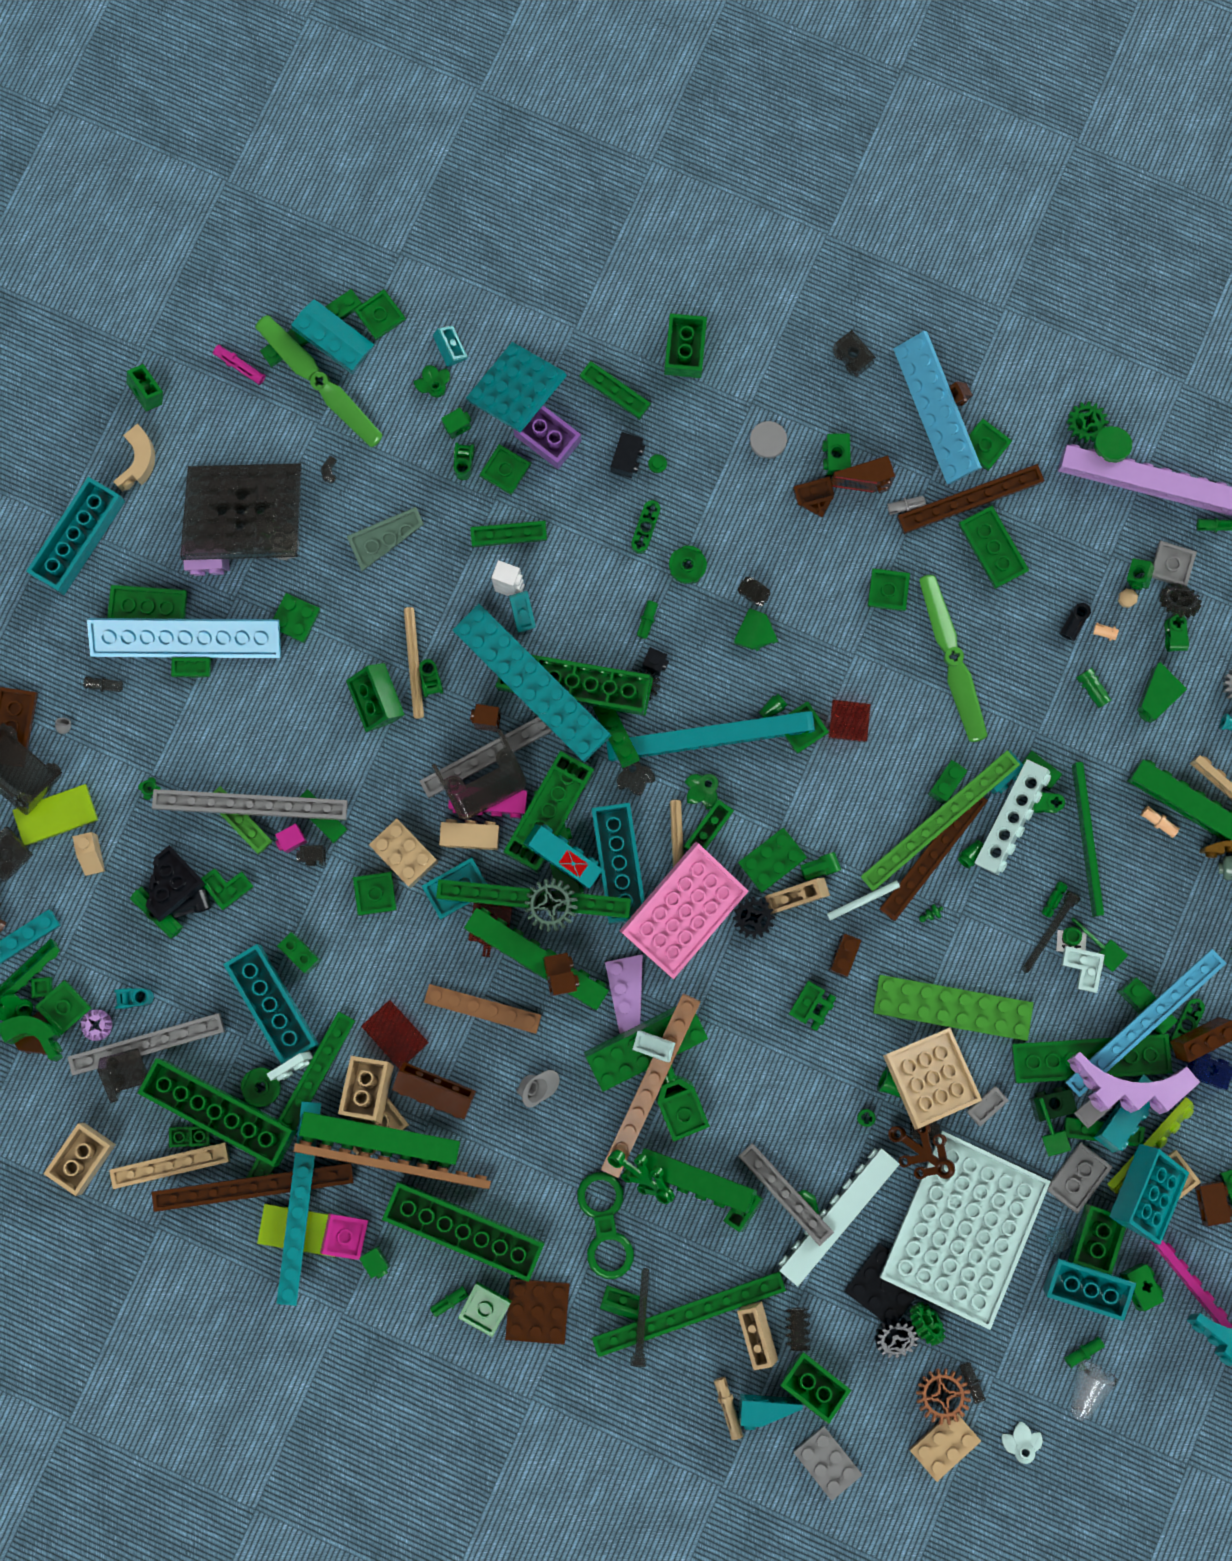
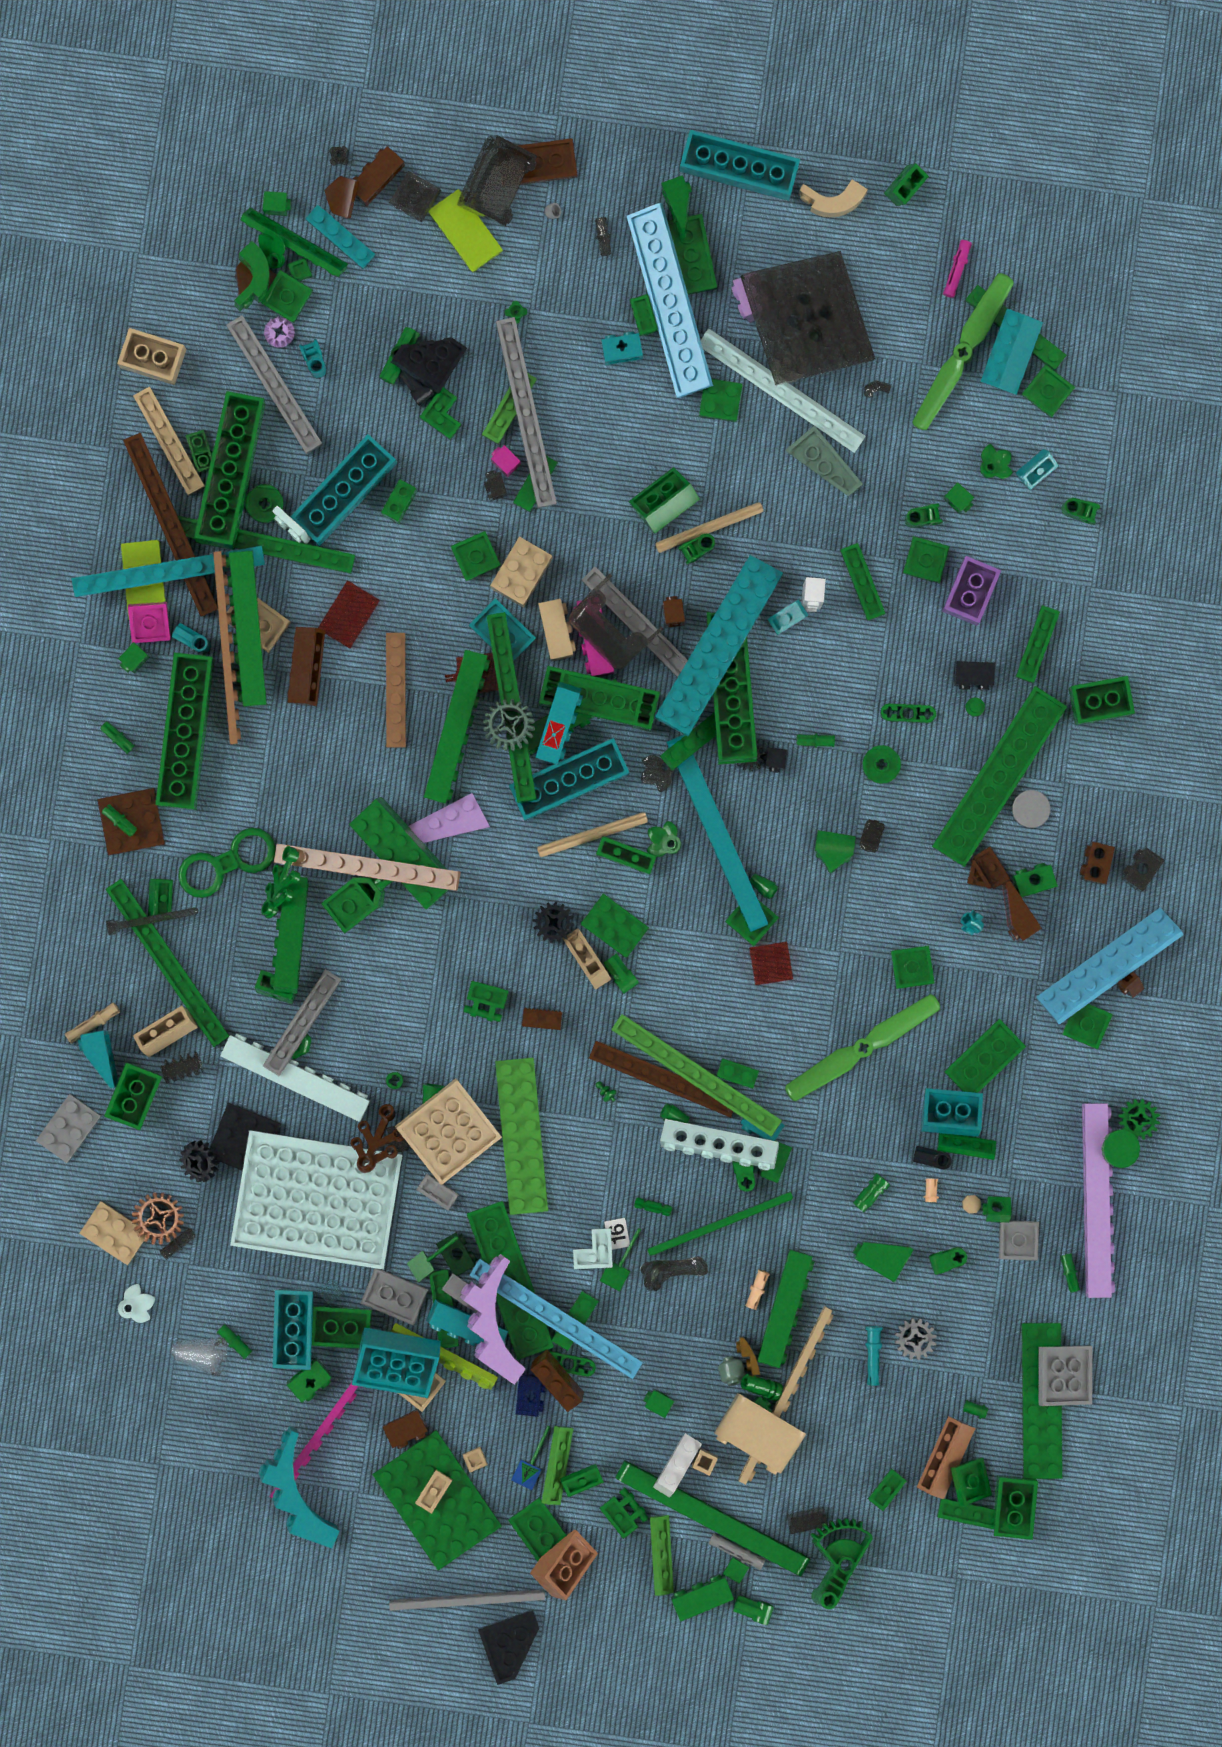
camera: 70 degrees right, 5 degrees up
tan slope [72,832,105,876] -> none
clear smoke bracket [97,1048,148,1103] -> none
tan brick [338,1056,394,1124] -> none
plate [458,1282,512,1338] -> none
teal plate [466,342,567,433] -> none
light grey piece [516,1070,560,1108] -> none
reddish brown brick [543,953,579,996] -> none
bright pink plate [619,842,749,979] -> none
light aqua tile [633,1030,675,1062] -> none
light aqua bar [827,880,900,921] -> none
light grey axle [887,496,926,515] -> none
reddish brown plate [897,464,1045,534] -> none
green gear [910,1302,946,1346] -> none
clear smoke piece [1022,891,1081,973] -> none
green plate [1062,927,1082,946] -> none
clear smoke gear [1159,584,1202,618] -> none
none -> green axle [102,804,137,837]
none -> teal piece [172,623,211,654]
none -> teal brick [601,331,643,366]
none -> clear smoke hair [640,1256,708,1291]
none -> green slope [661,175,692,239]
none -> light aqua plate [701,329,866,453]
none -> teal slope [921,1088,983,1137]
none -> green plate [932,686,1067,867]
none -> green plate [937,1133,996,1160]
none -> teal gear [960,910,984,936]
none -> green piece [1061,497,1100,525]
none -> reddish brown brick [1080,842,1115,885]

